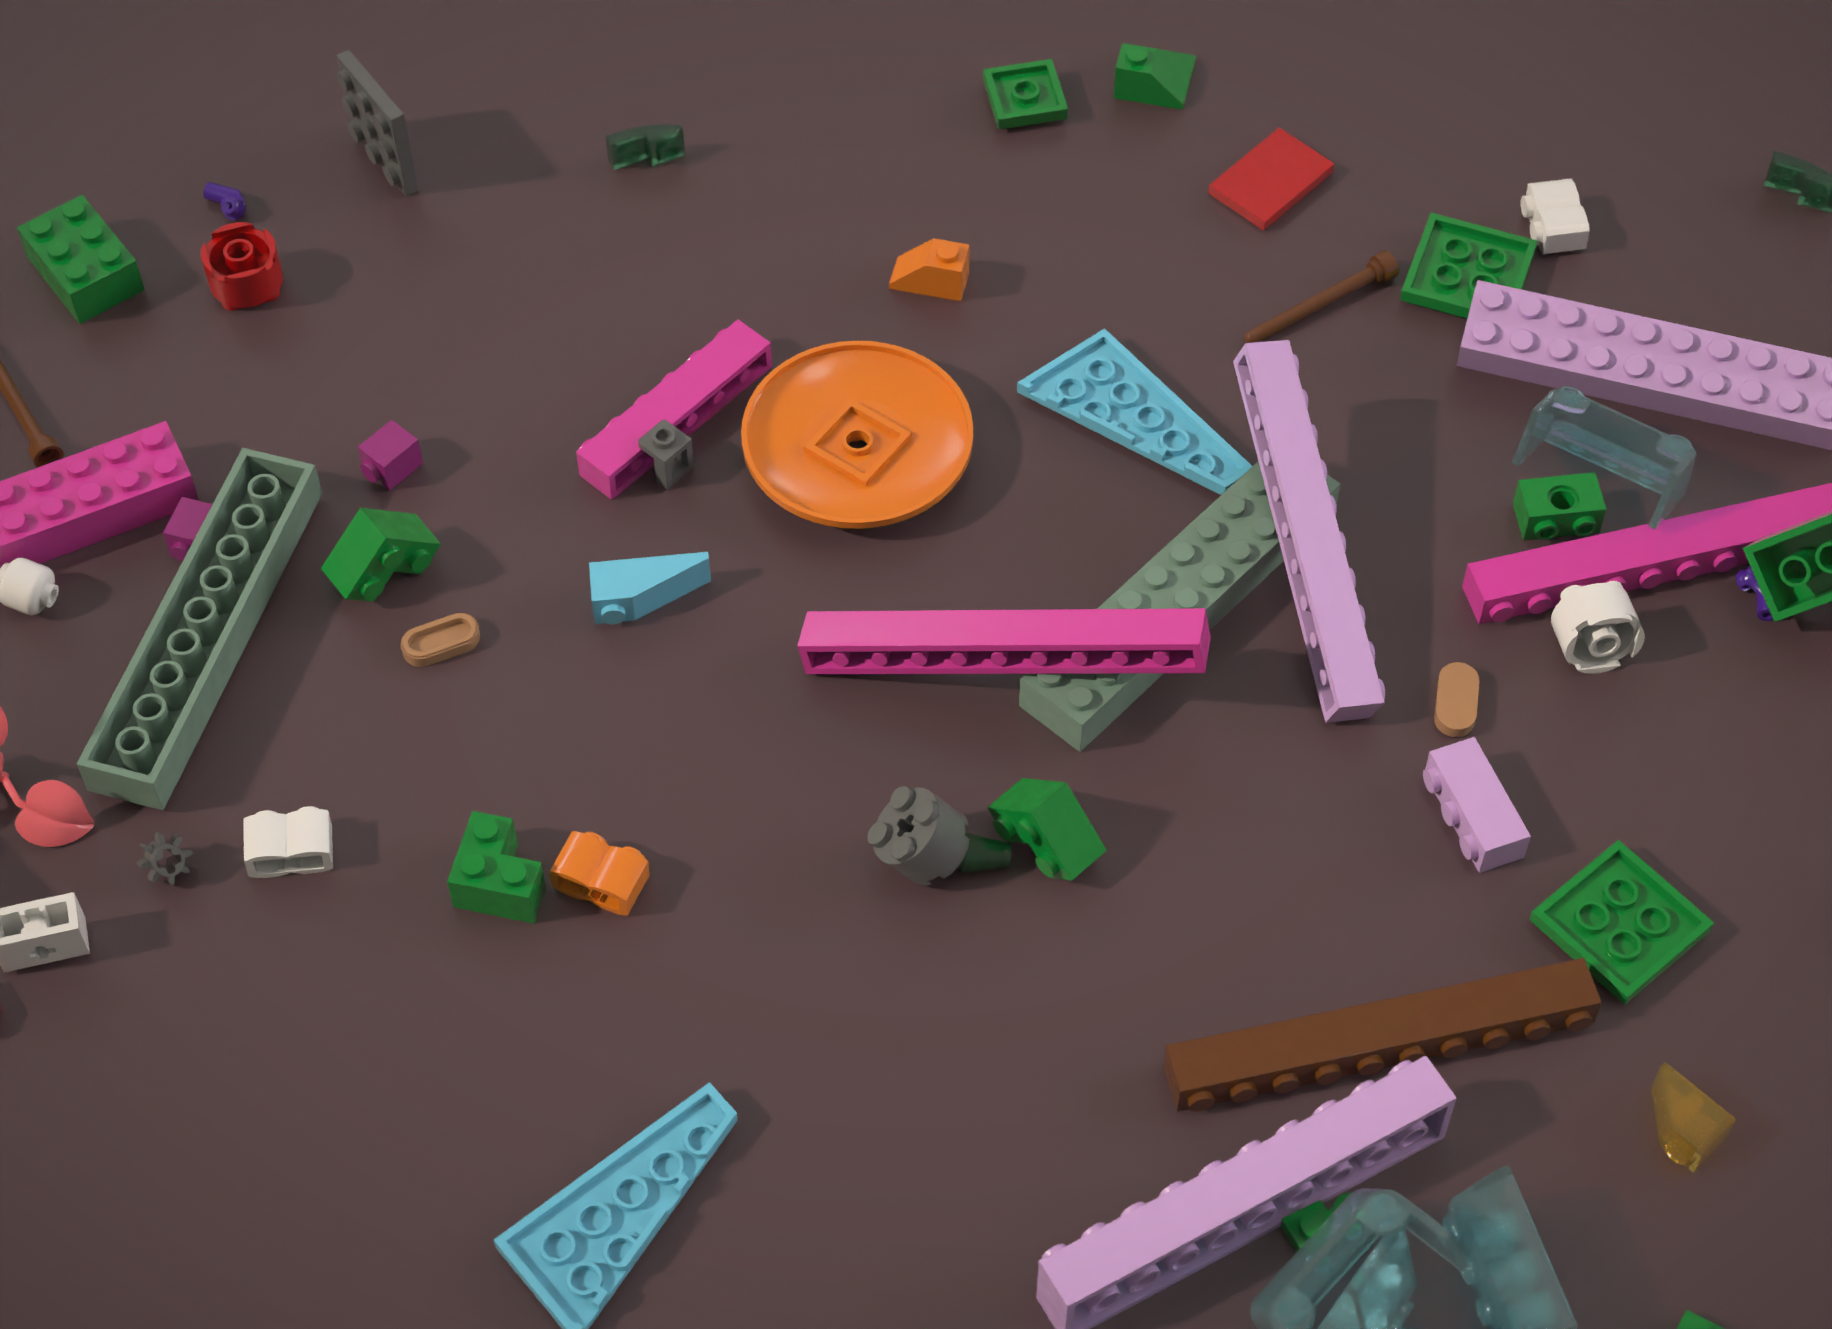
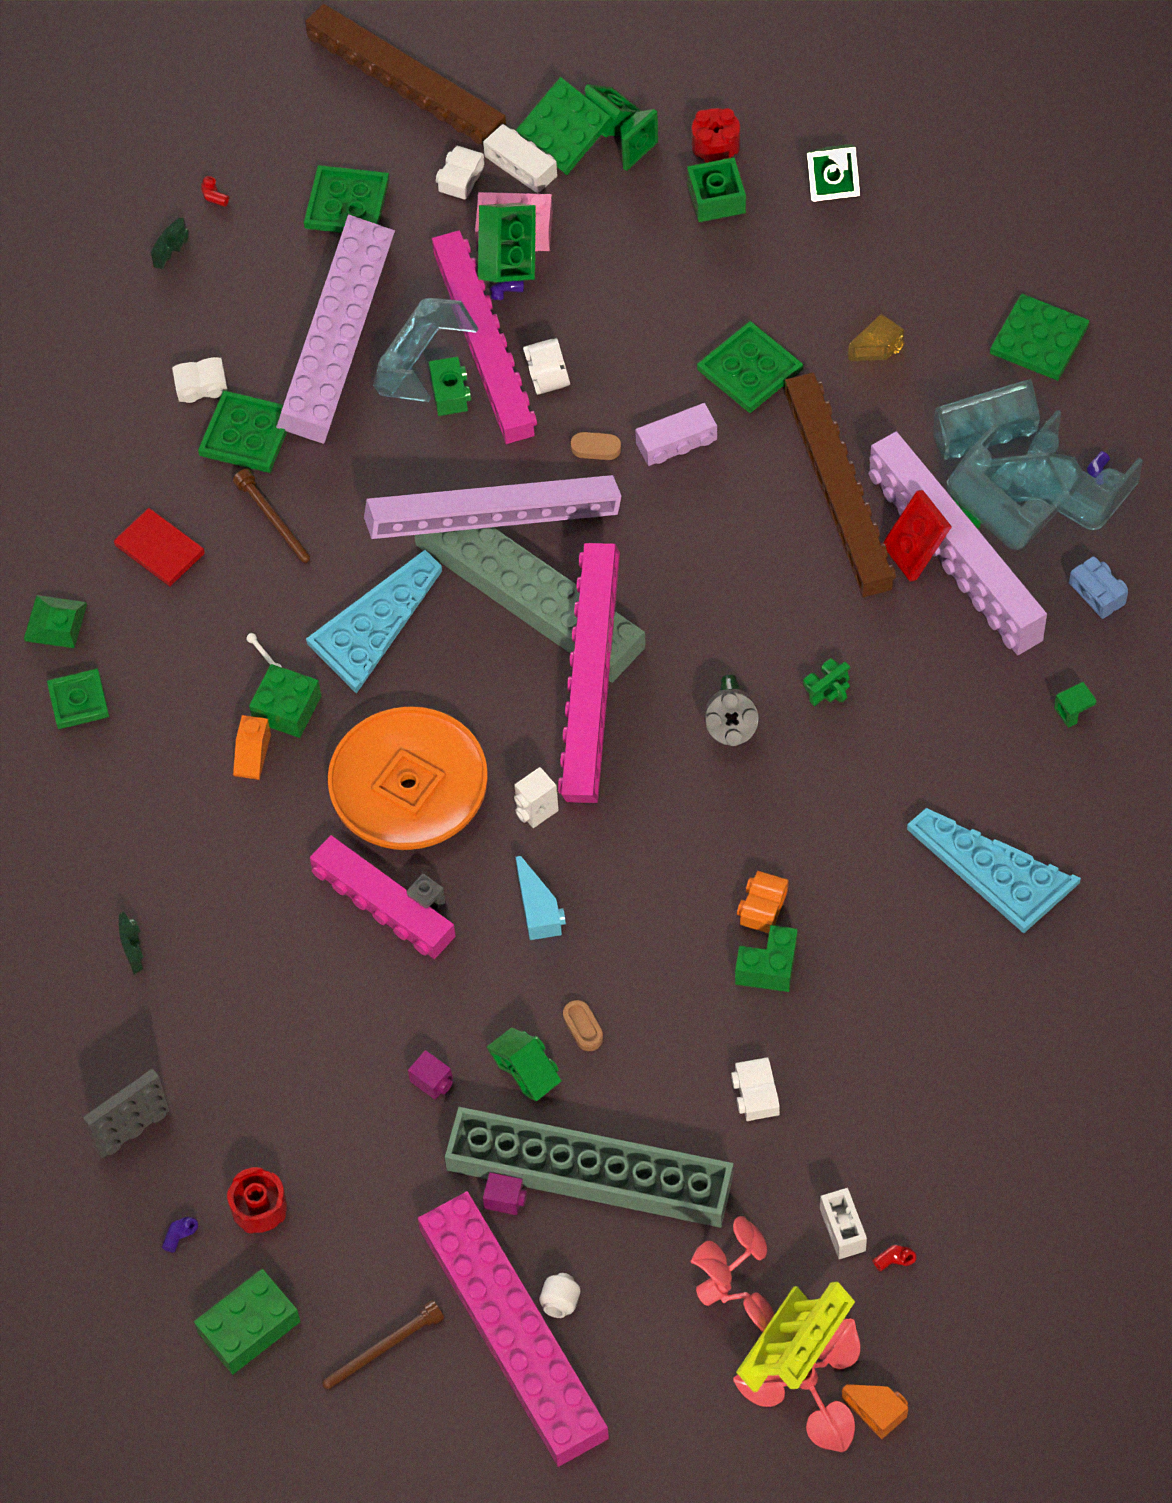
camera: 90 degrees left, 5 degrees up
dark grey gear [137,831,193,885] -> none
green brick [987,778,1107,881] -> none
none -> white hinge [247,633,282,667]
none -> green brick [249,664,322,738]
none -> white brick [514,767,558,828]
none -> green hips [803,658,850,706]
none -> red tile [883,490,952,582]

